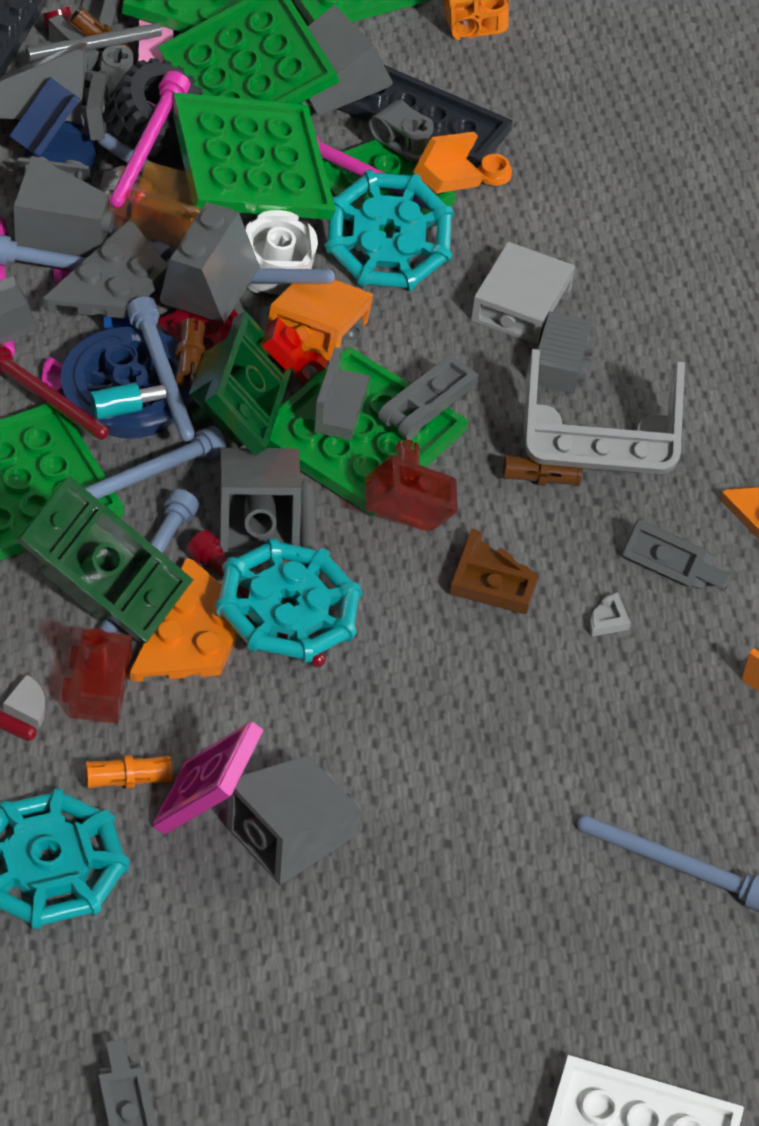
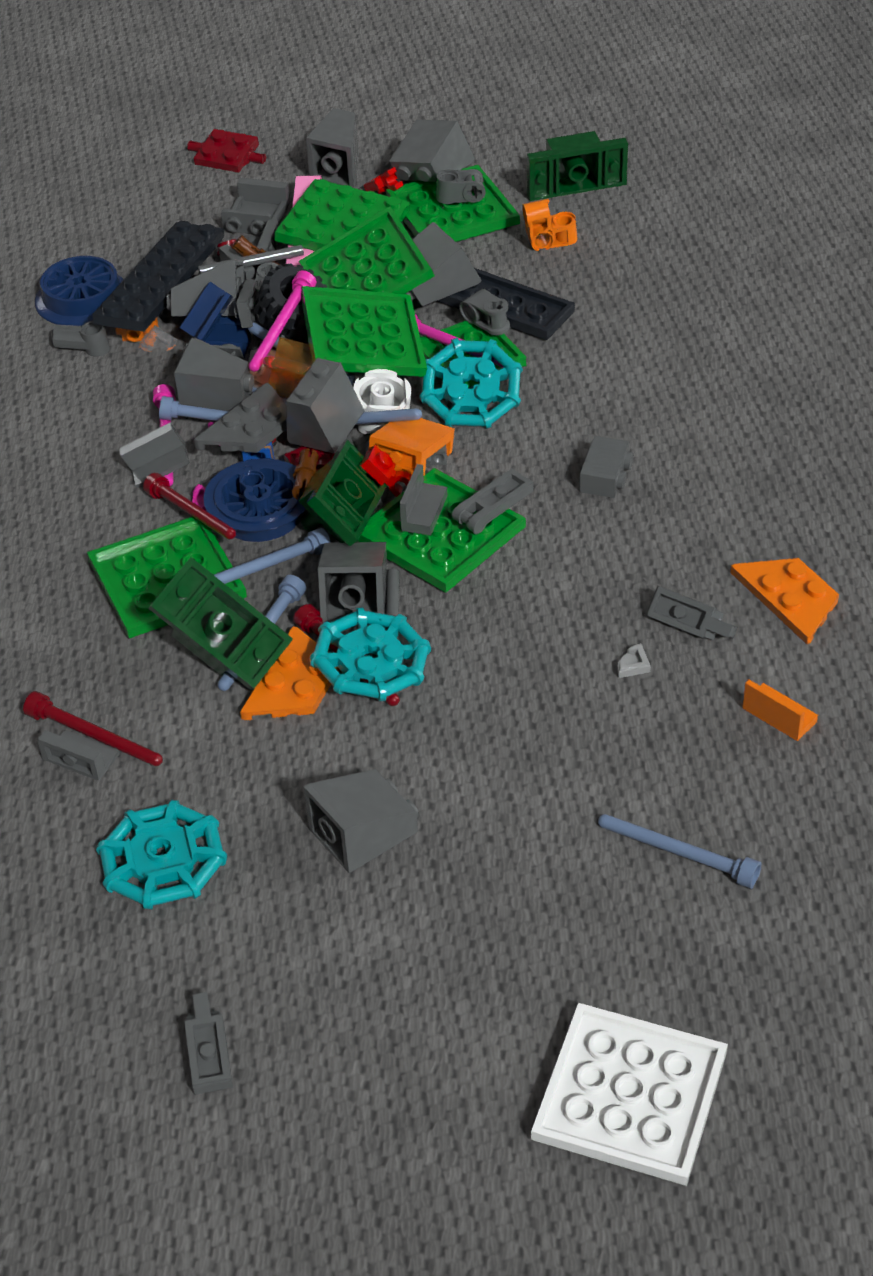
camera: 10 degrees right, 5 degrees down
light grey tile [3,675,45,729] -> none
clear red brick [62,628,132,724] -> none
orange pin [85,755,173,789] -> none
teal piece [90,383,166,420] -> none
sand blue piece [127,296,194,441] -> none
dark pink tile [153,722,263,834] -> none
clear red brick [365,440,458,531] -> none
orange panel [413,132,485,193] -> none
reddish brown wing [450,528,538,614] -> none
light grey panel [471,242,575,345] -> none
orange plate [477,154,512,186] -> none
reddish brown pin [502,454,582,487] -> none
light grey windscreen [524,349,685,474] -> none

